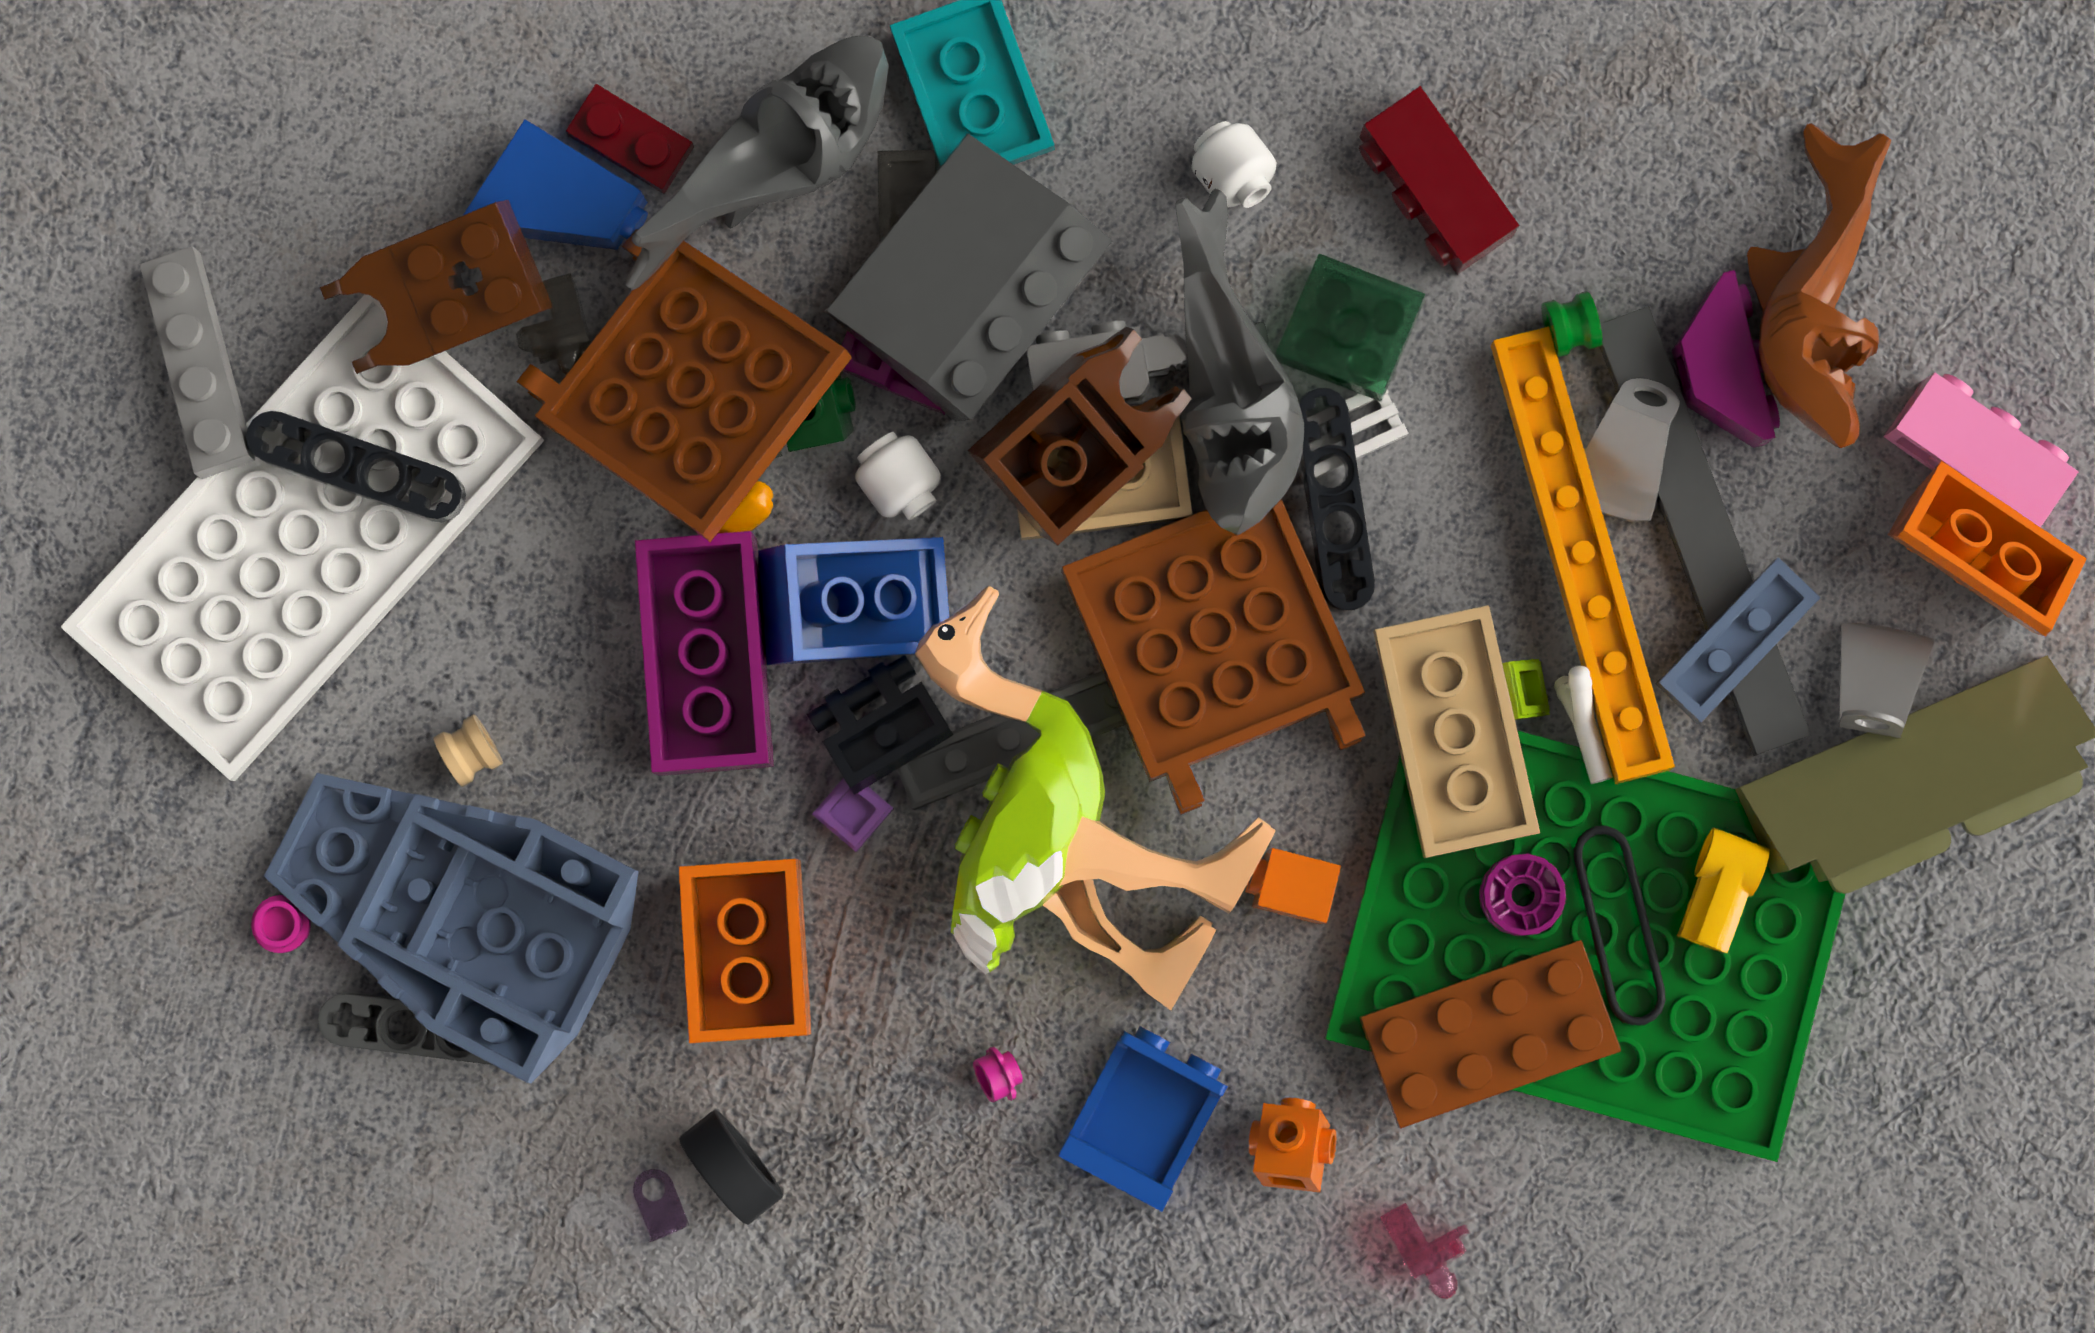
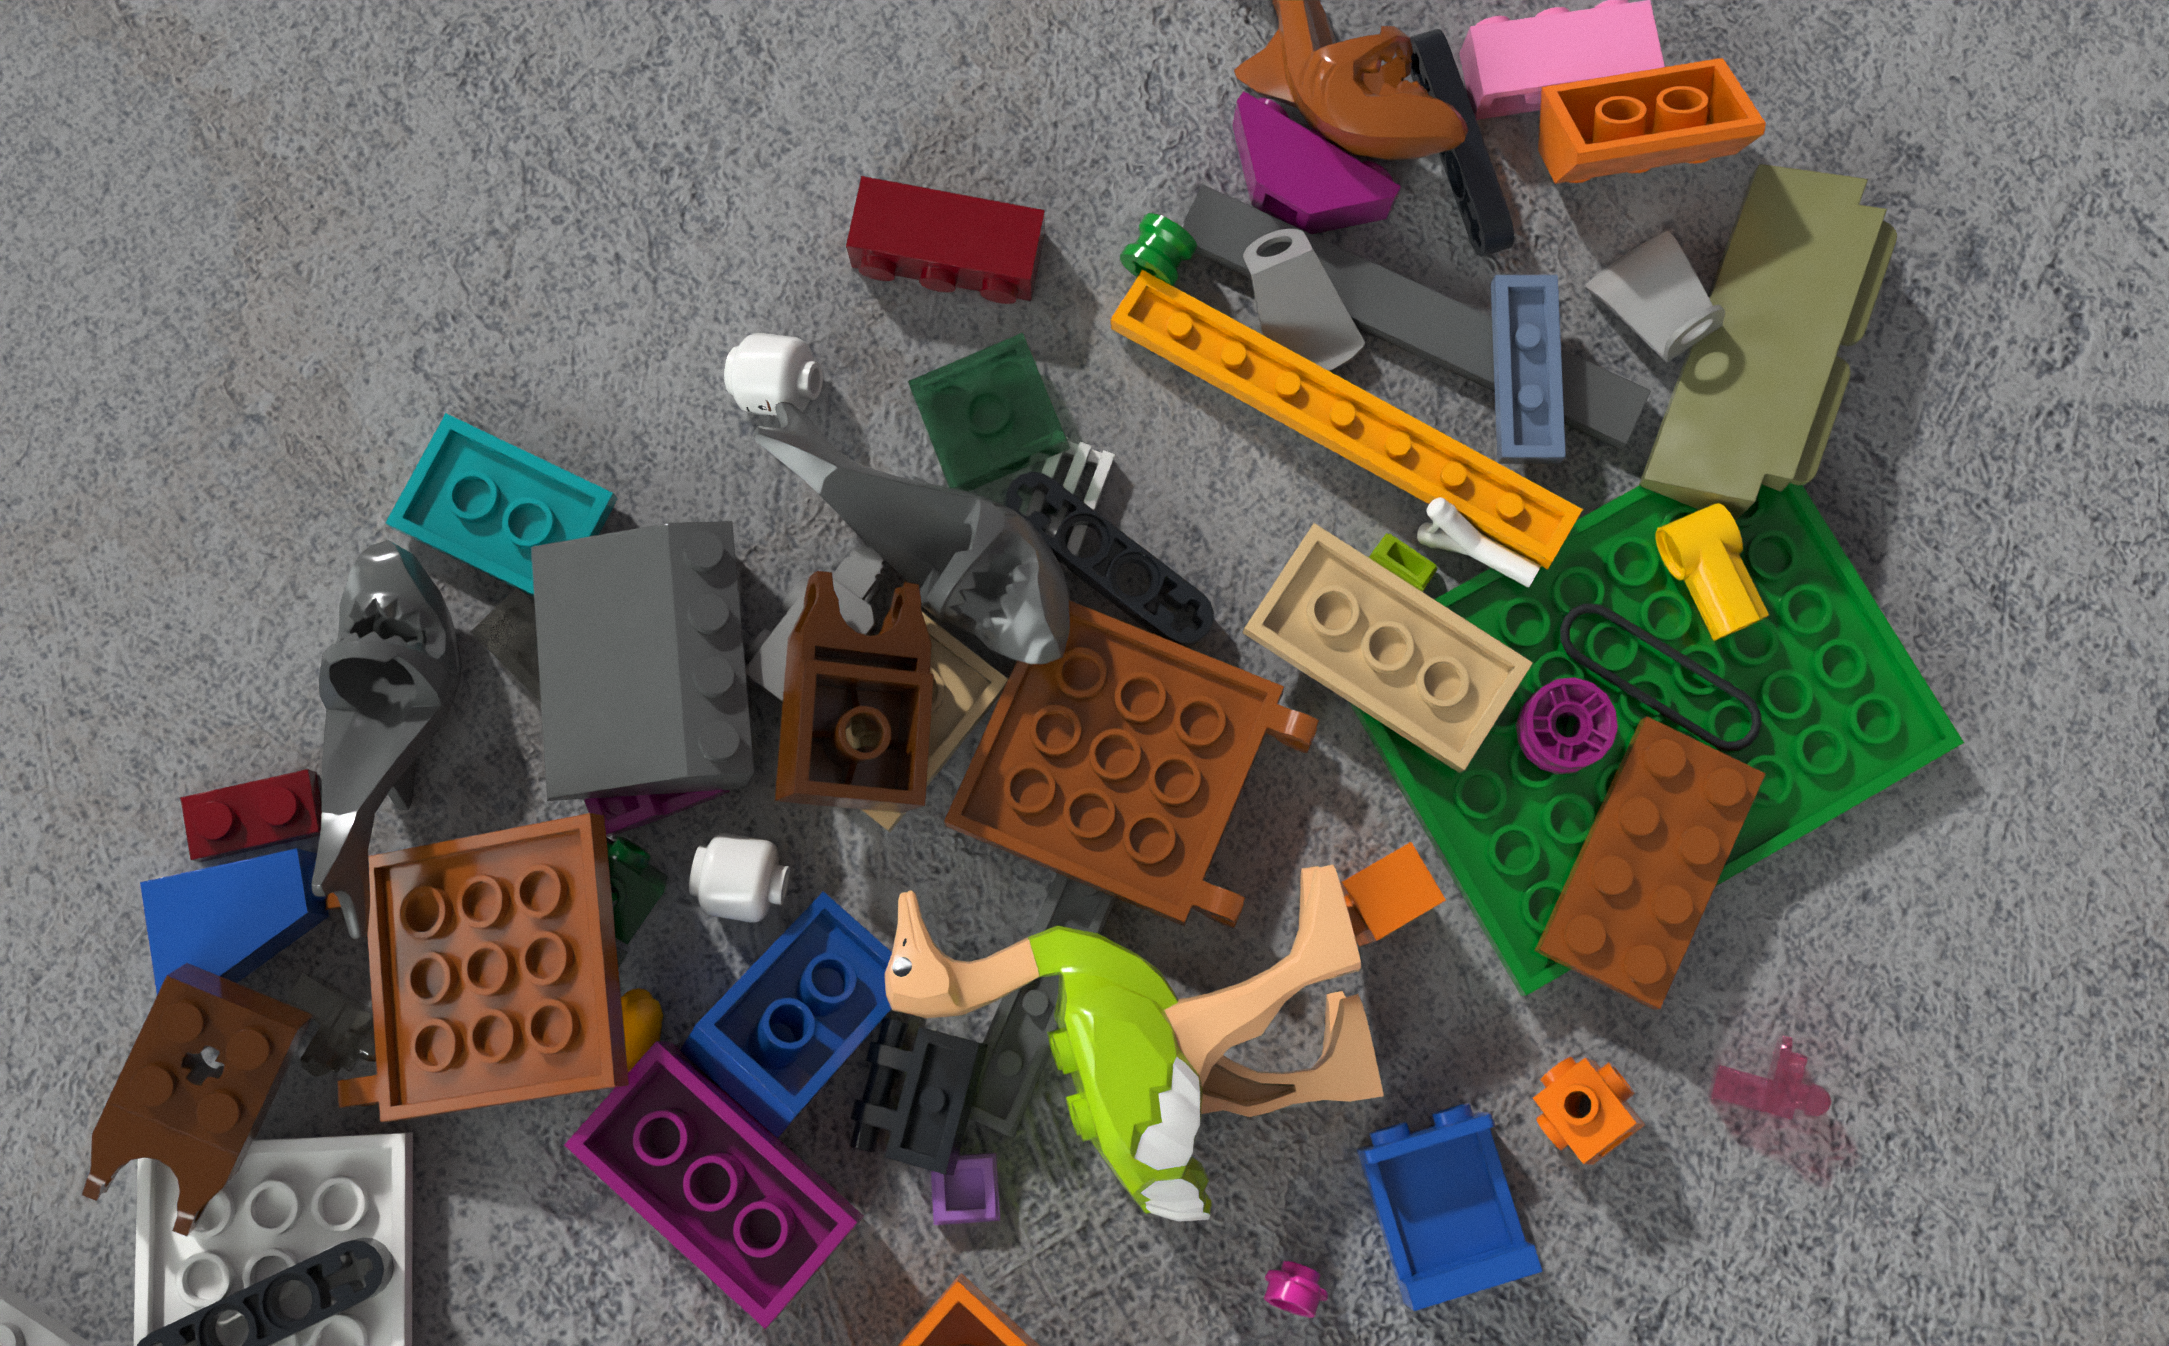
camera: 50 degrees left, 5 degrees down
none -> black beam [1410,29,1514,257]

